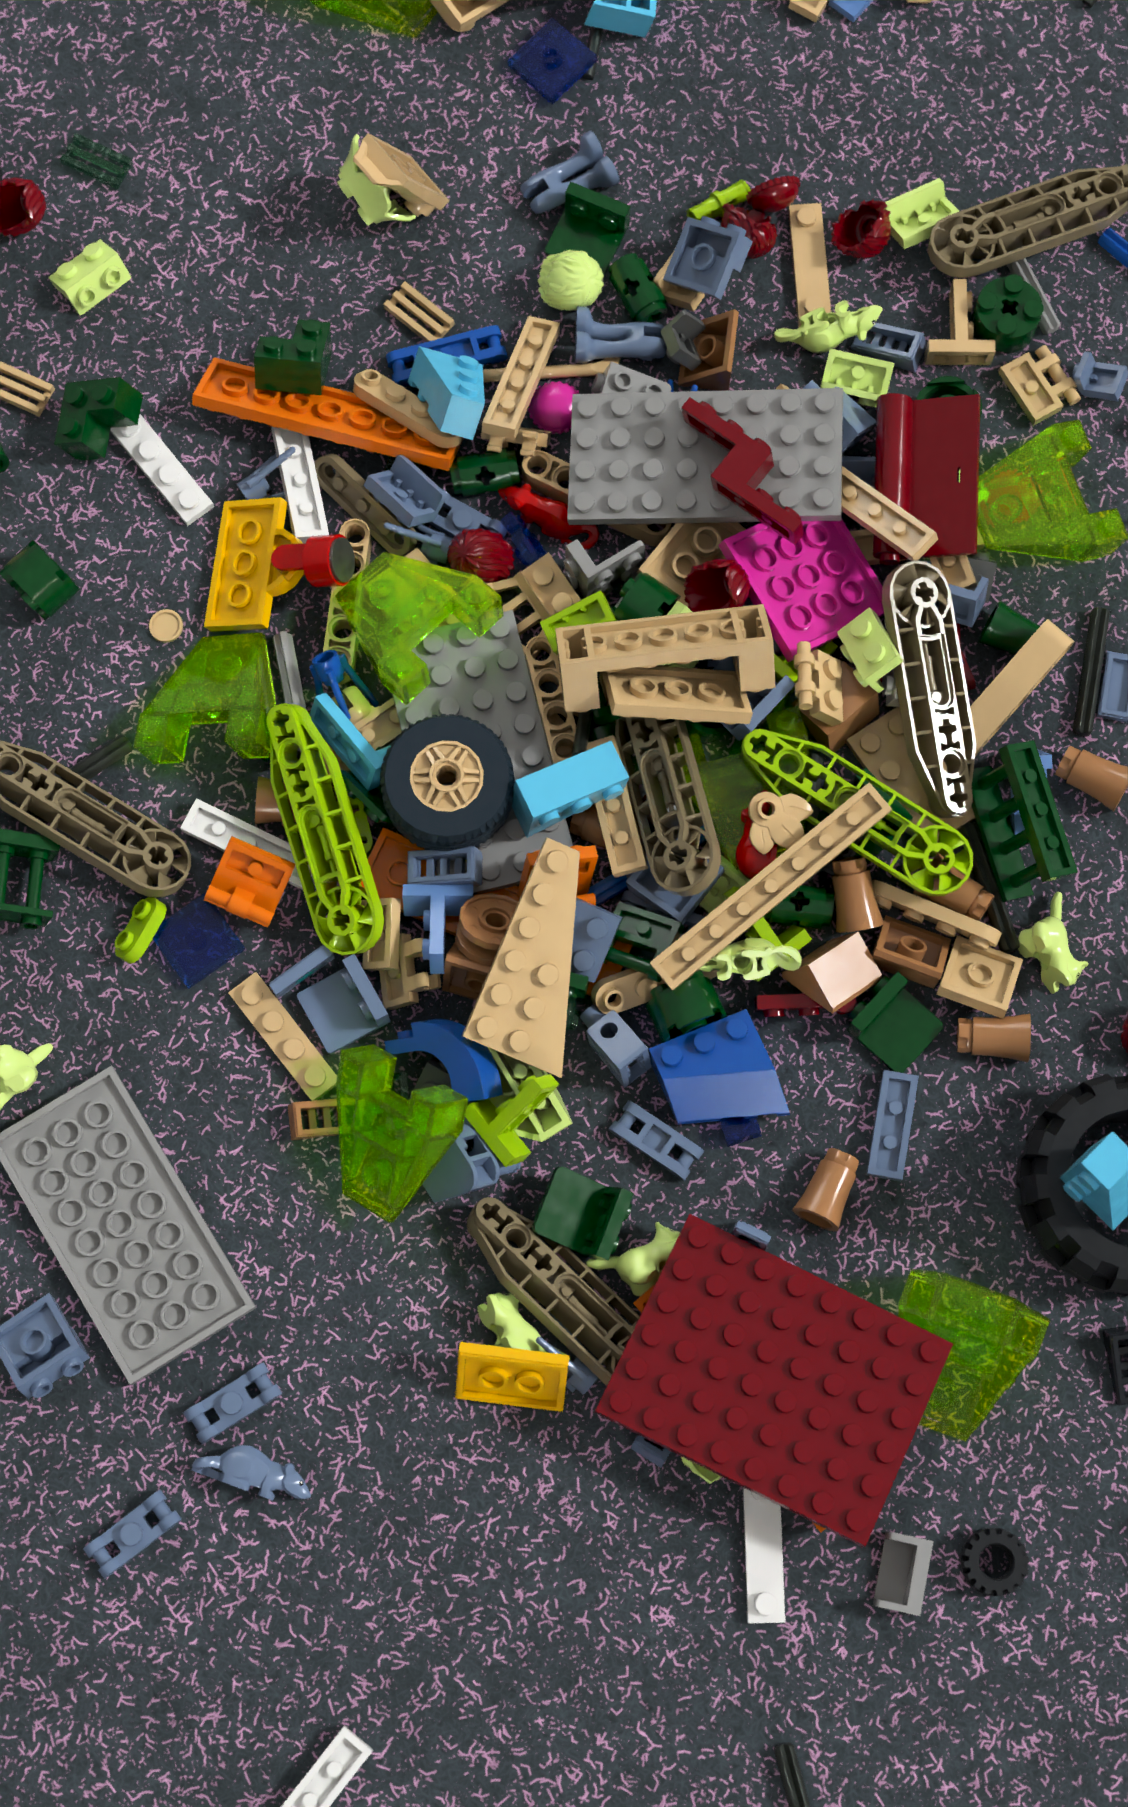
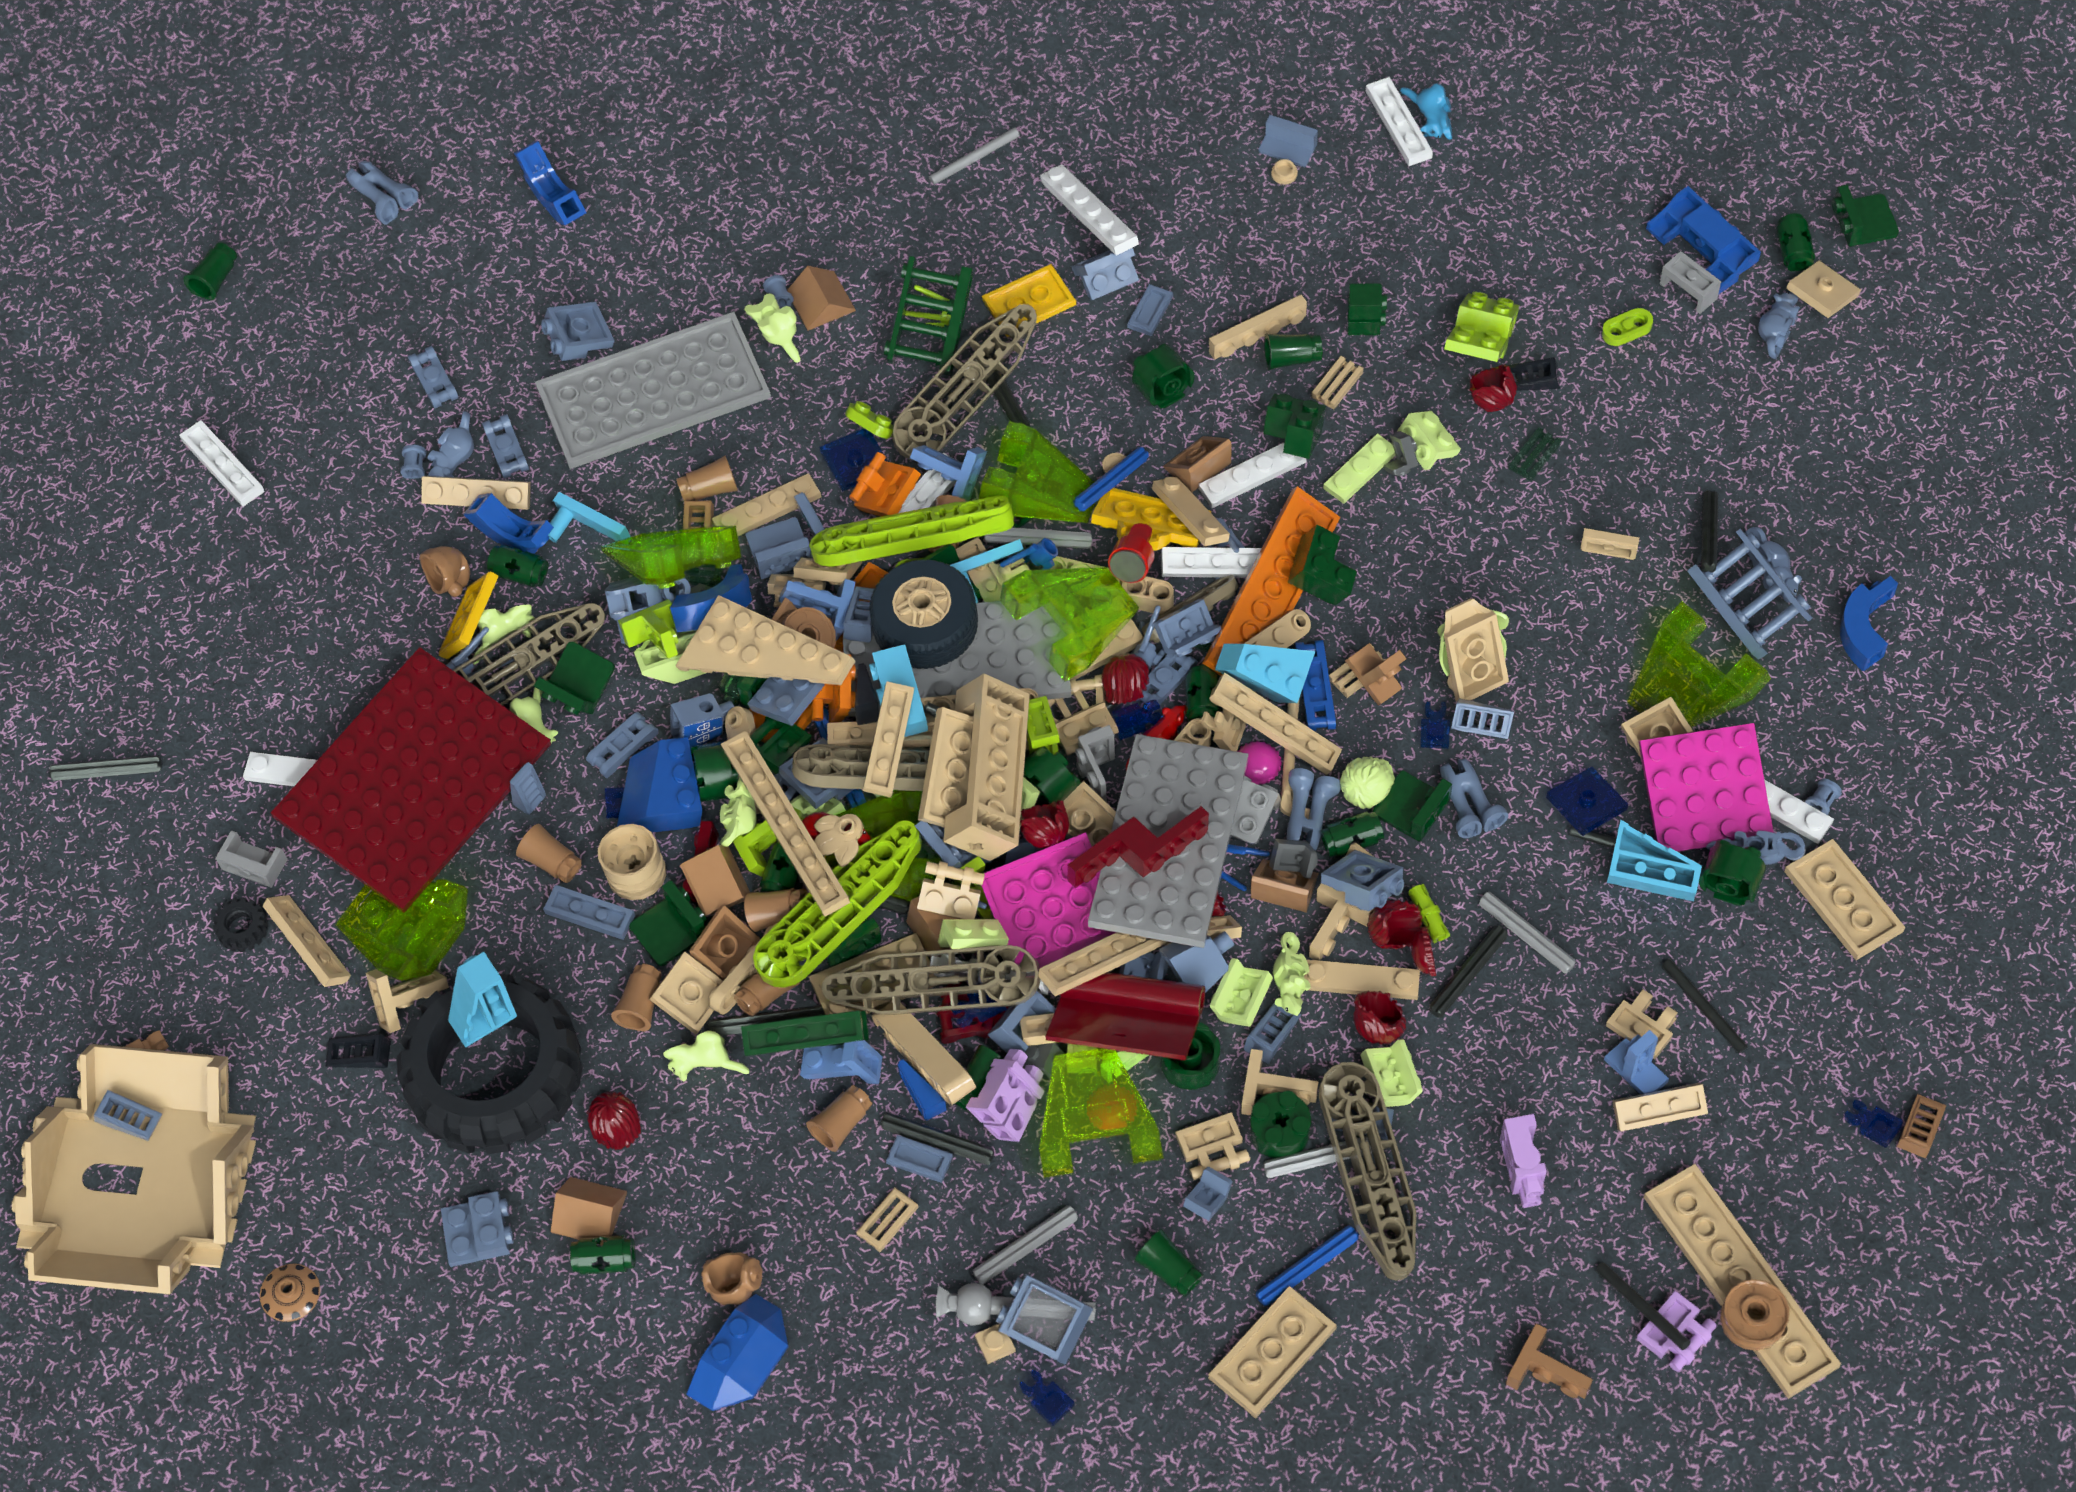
camera: 105 degrees right, 15 degrees down
none -> tan plate [263,895,351,987]
none -> tan bracket [366,969,449,1033]
none -> sand blue bush [400,445,426,479]
none -> medium nougat piece [419,546,470,597]
none -> tan plate [421,476,531,510]
none -> blue arch [463,493,554,554]
none -> dark green piece [487,545,549,587]
none -> medium azure piece [549,492,631,545]
none -> tan wheel [598,824,666,900]
none -> medium nougat plant [676,455,738,501]
none -> black slope [855,663,879,725]
none -> tan plate [863,681,914,797]
none -> blue slope [898,1059,947,1121]
none -> medium blue bracket [910,445,987,501]
none -> lavender hips [966,1049,1045,1142]
none -> blue axle [1073,447,1149,511]
none -> tan plate [1152,477,1230,546]
none -> medium nougat slope [1163,436,1231,492]
none -> tan bracket [1309,883,1374,961]
none -> yellowish green plate [1323,434,1395,504]
none -> medium nougat bracket [1345,643,1406,705]
none -> dark grey bracket [1383,431,1419,476]
none -> clear blue plate [1420,702,1450,749]
none -> pearl dark grey axle [1429,925,1508,1018]
none -> slope [1451,698,1514,739]
none -> light grey axle [1479,892,1576,973]
none -> lavender hips [1500,1114,1547,1208]
none -> tan tile [1581,528,1639,560]

